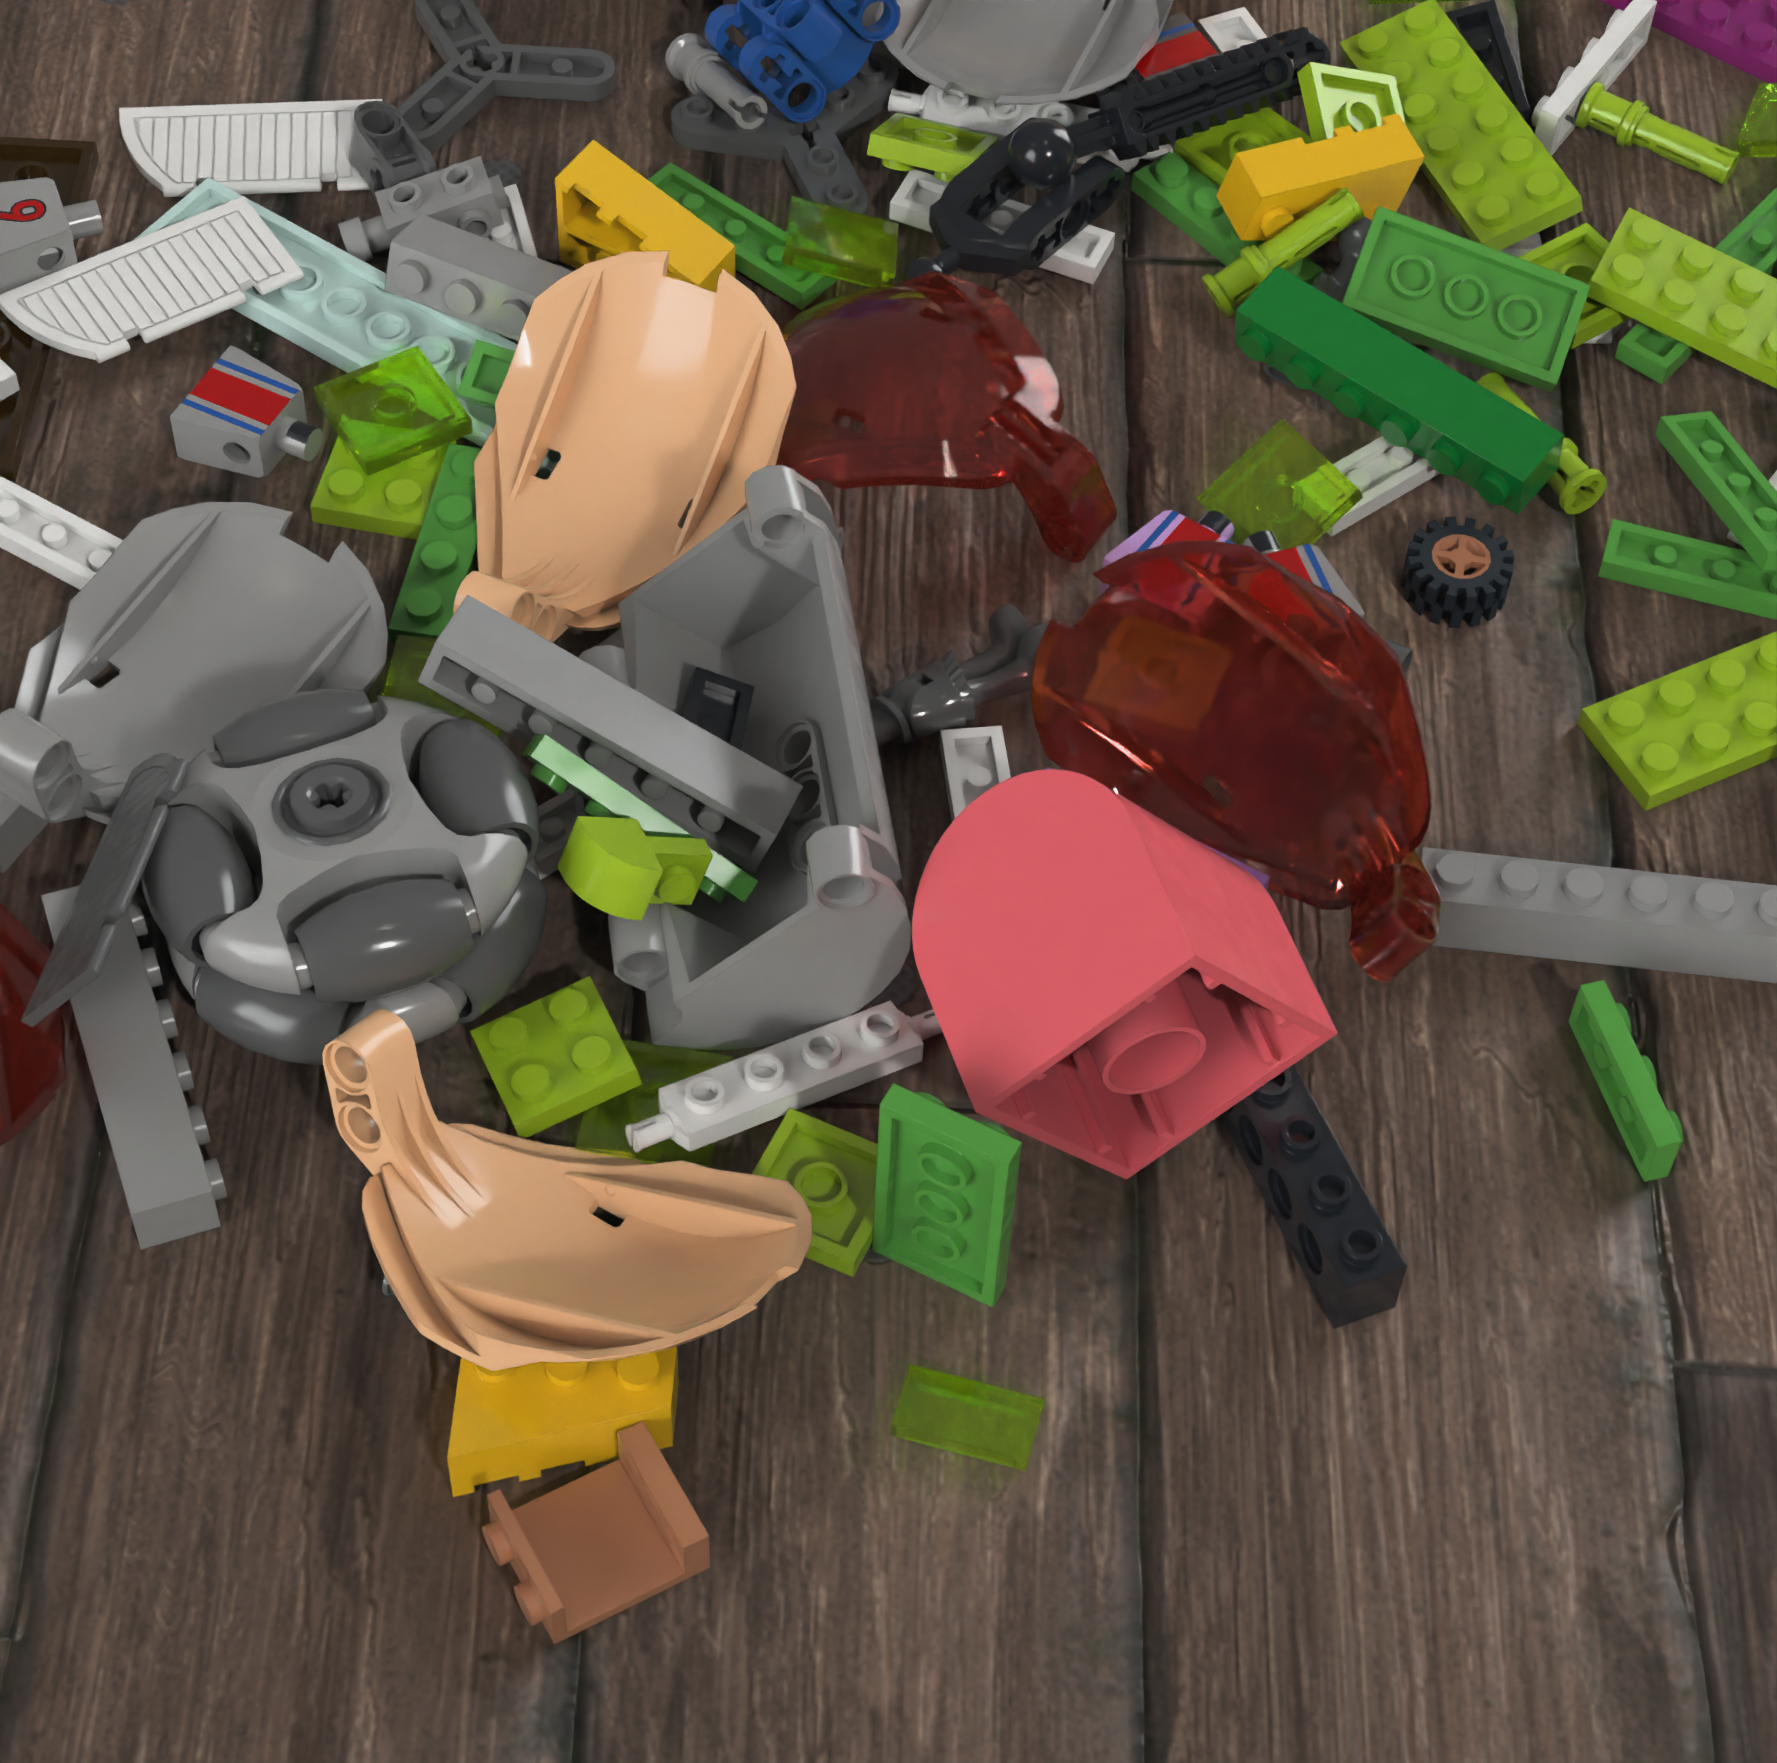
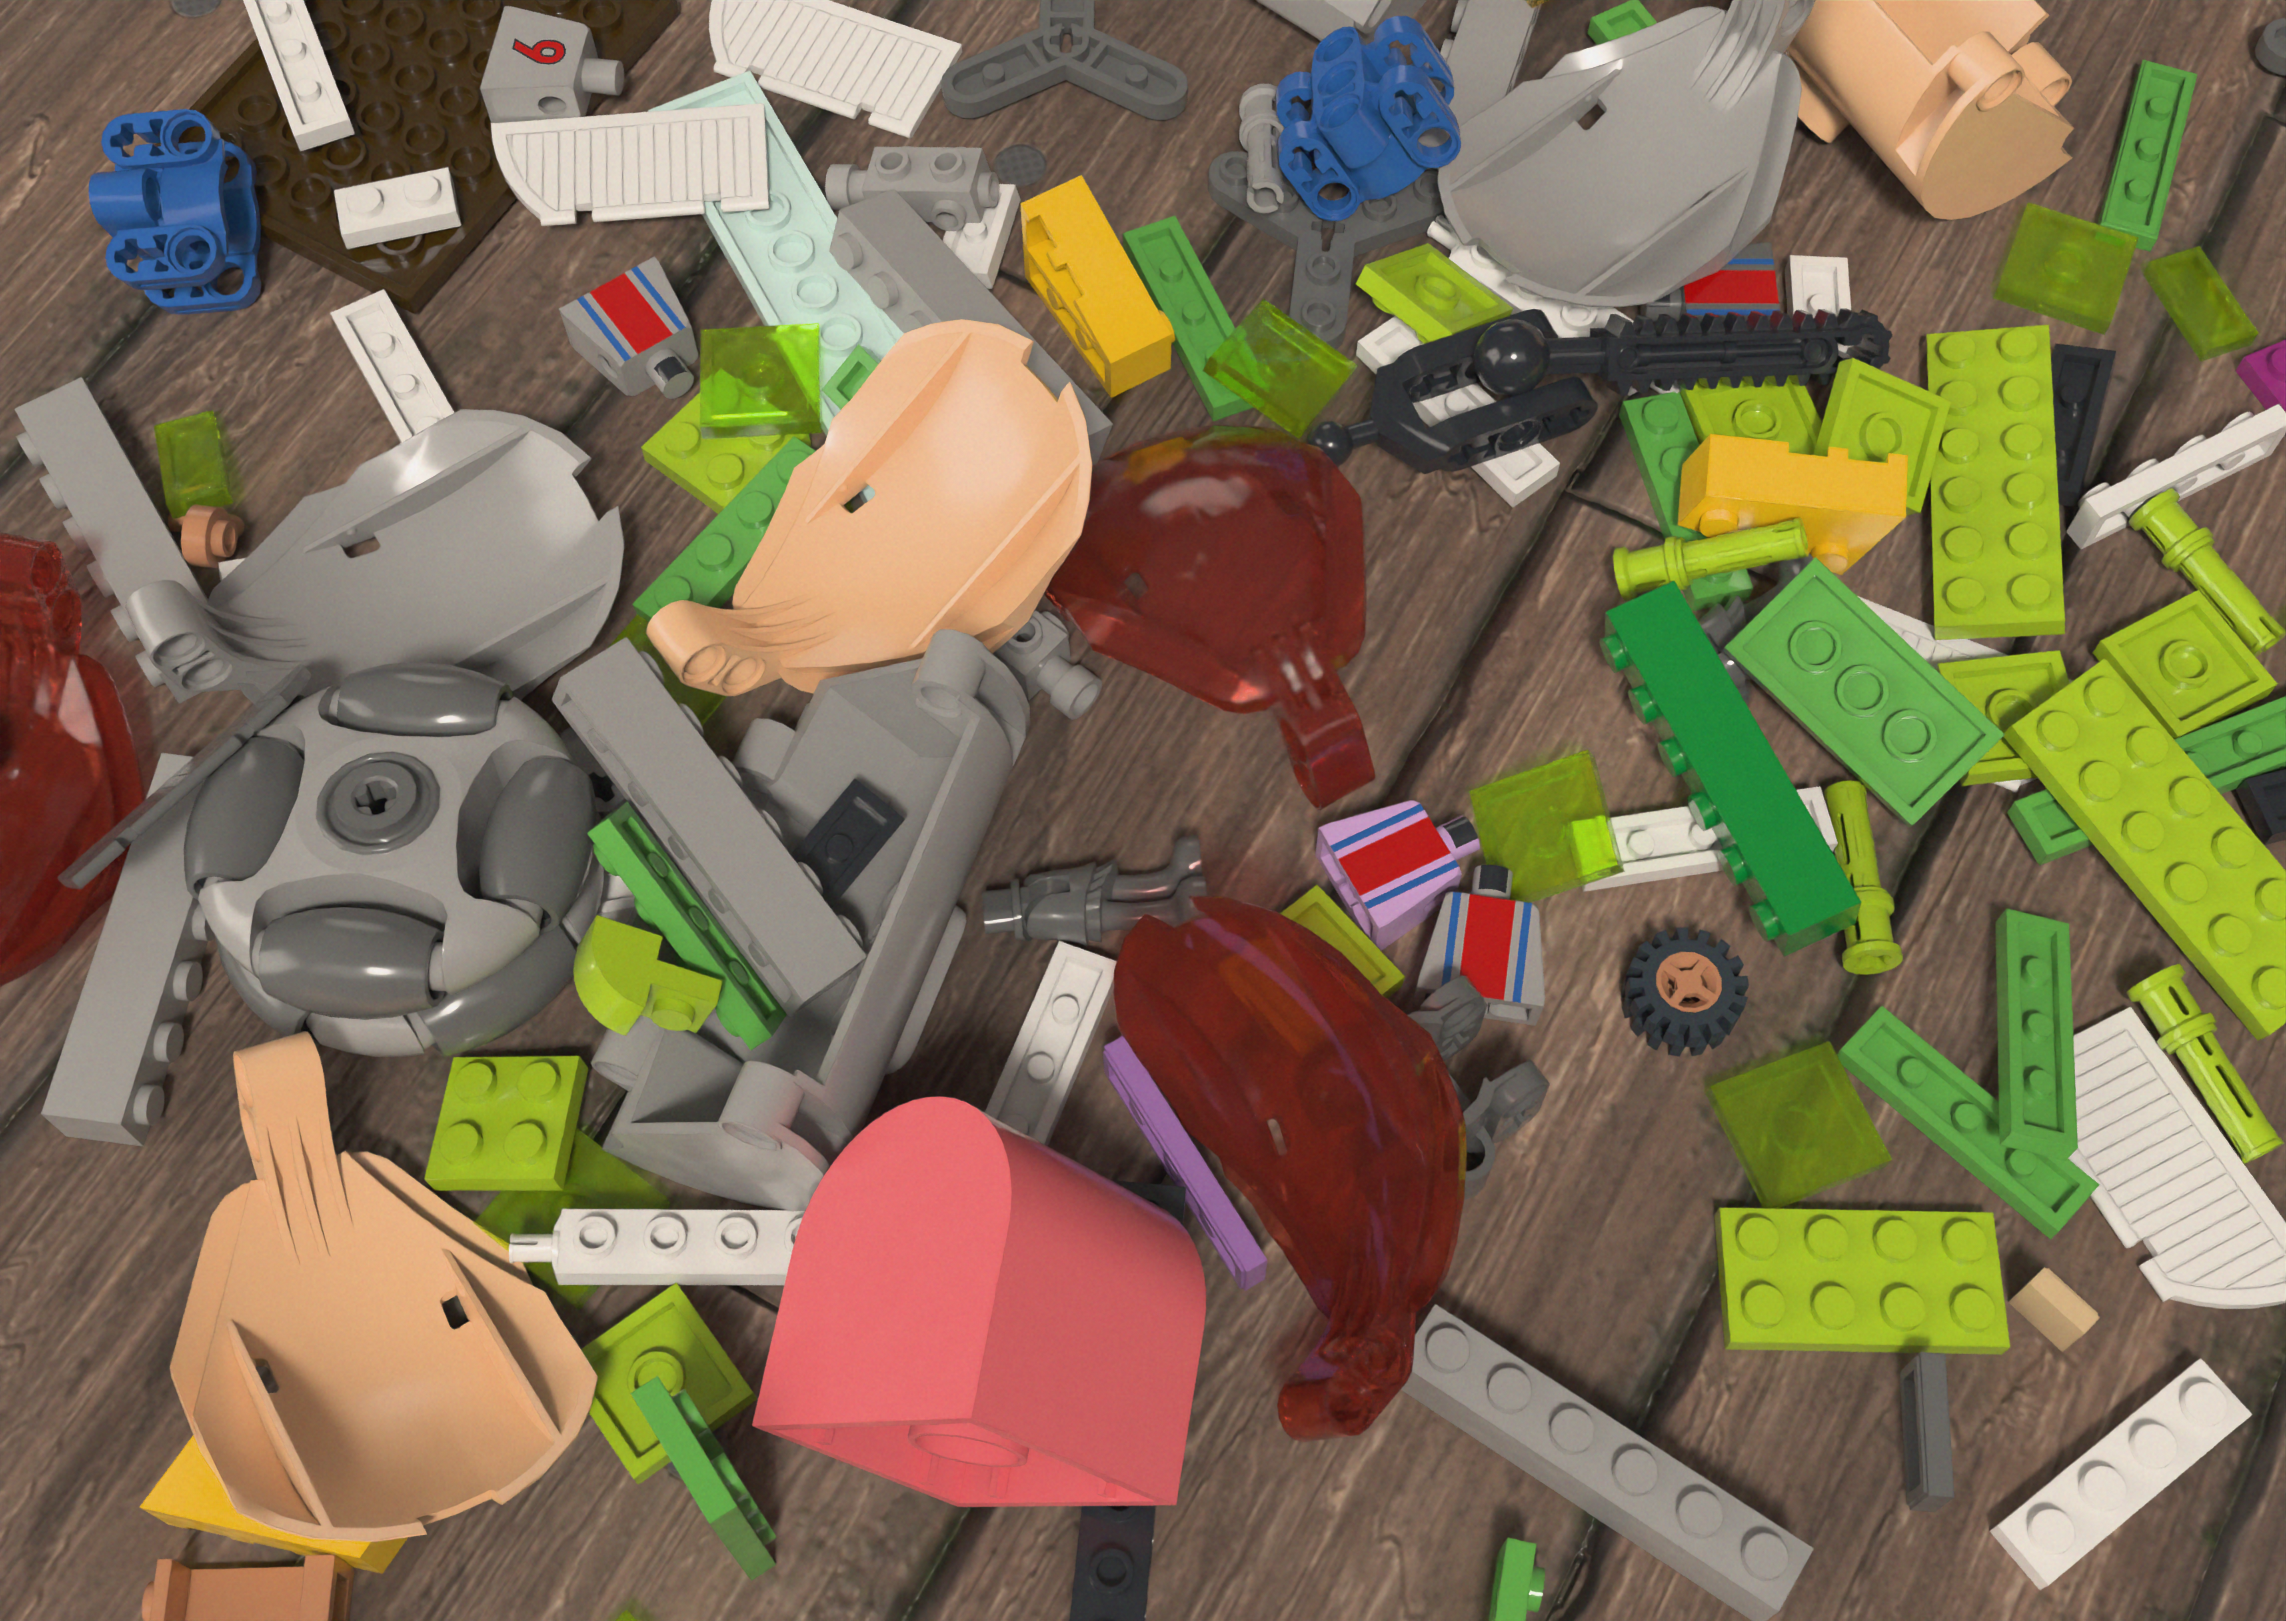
camera: 30 degrees right, 10 degrees up
dark grey piece [349,101,437,201] -> none
none -> clear neon green tile [1706,1041,1892,1209]
none -> lime plate [2093,590,2278,739]

